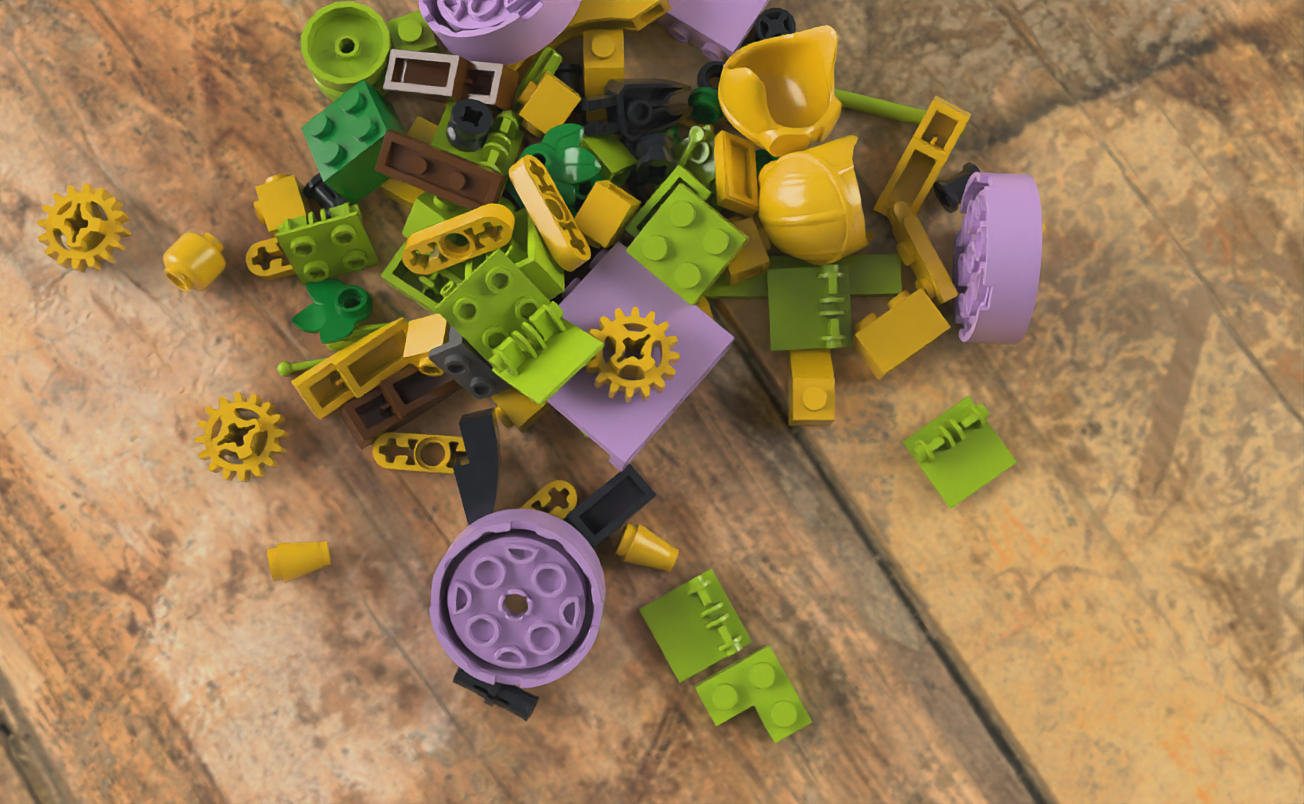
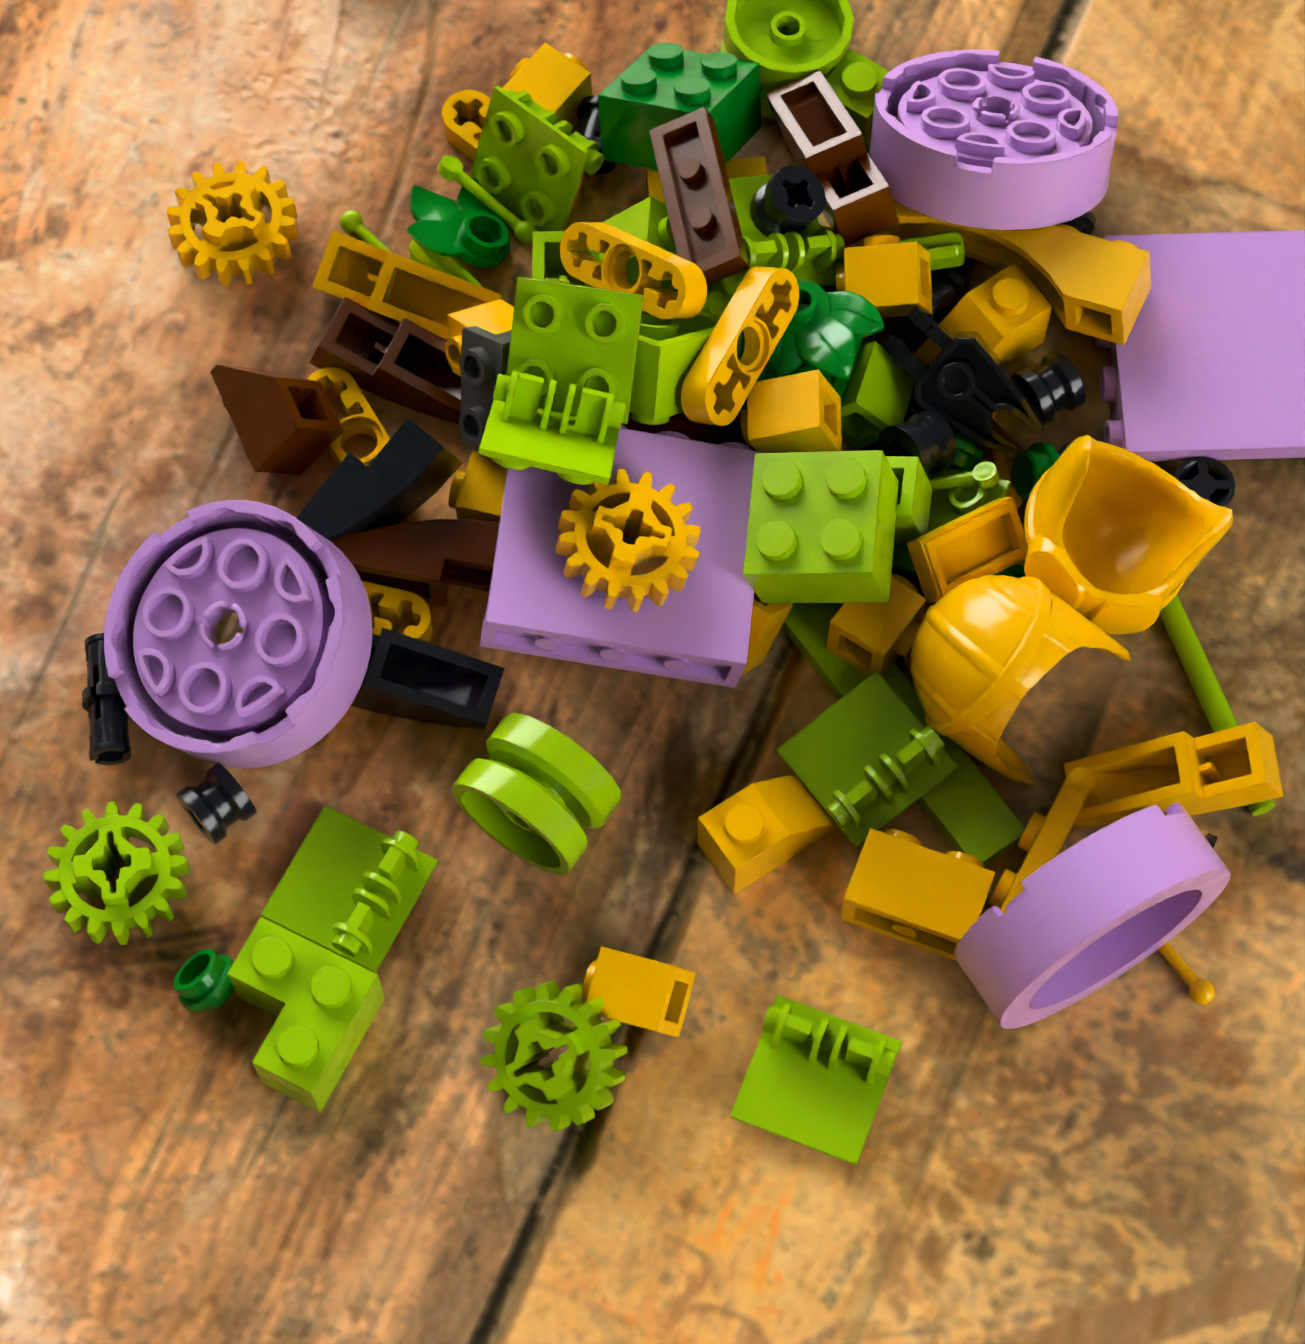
camera: 55 degrees right, 15 degrees down
yellow head [163,232,226,293] -> none
yellow cone [267,541,332,583] -> none
yellow cone [614,523,679,572] -> none
none -> lime gear [43,801,191,945]
none -> green plate [173,949,234,1012]
none -> black wheel [176,762,257,845]
none -> reddish brown slope [210,364,343,475]
none -> reddish brown slope [332,519,499,607]
none -> lime hinge [437,155,537,244]
none -> lime wheel [451,712,621,875]
none -> lime gear [480,980,628,1131]
none -> yellow brick [583,946,696,1038]
none -> black wheel [1012,351,1086,426]

